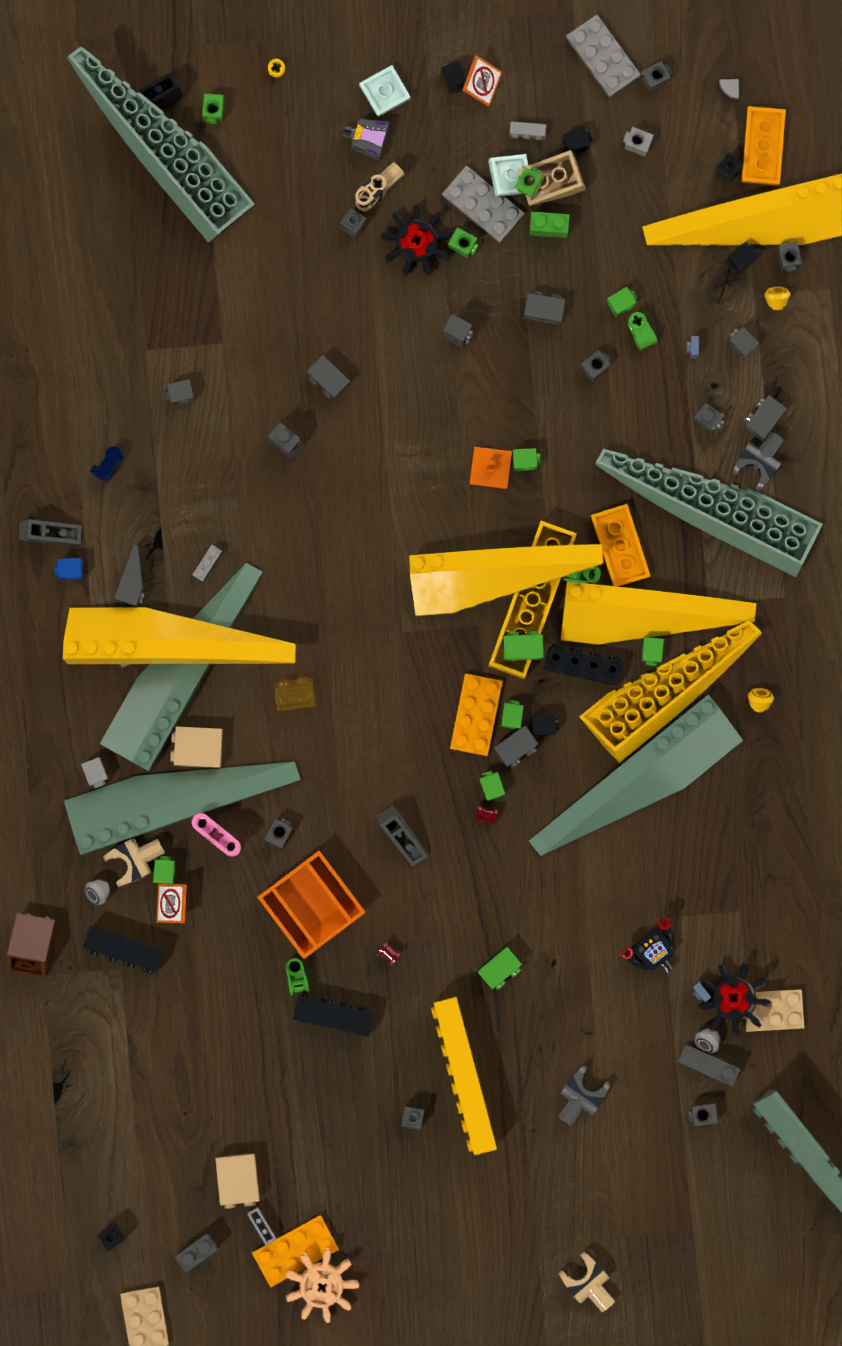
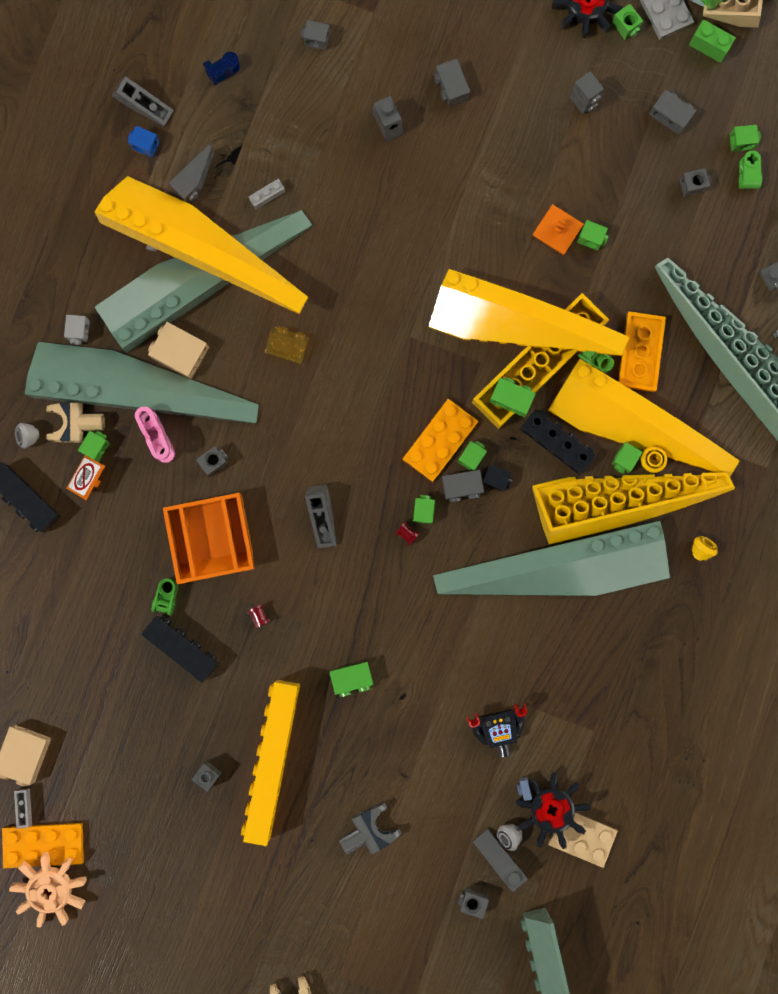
camera: 25 degrees right, 0 degrees up
none -> yellow cone [641,447,667,473]

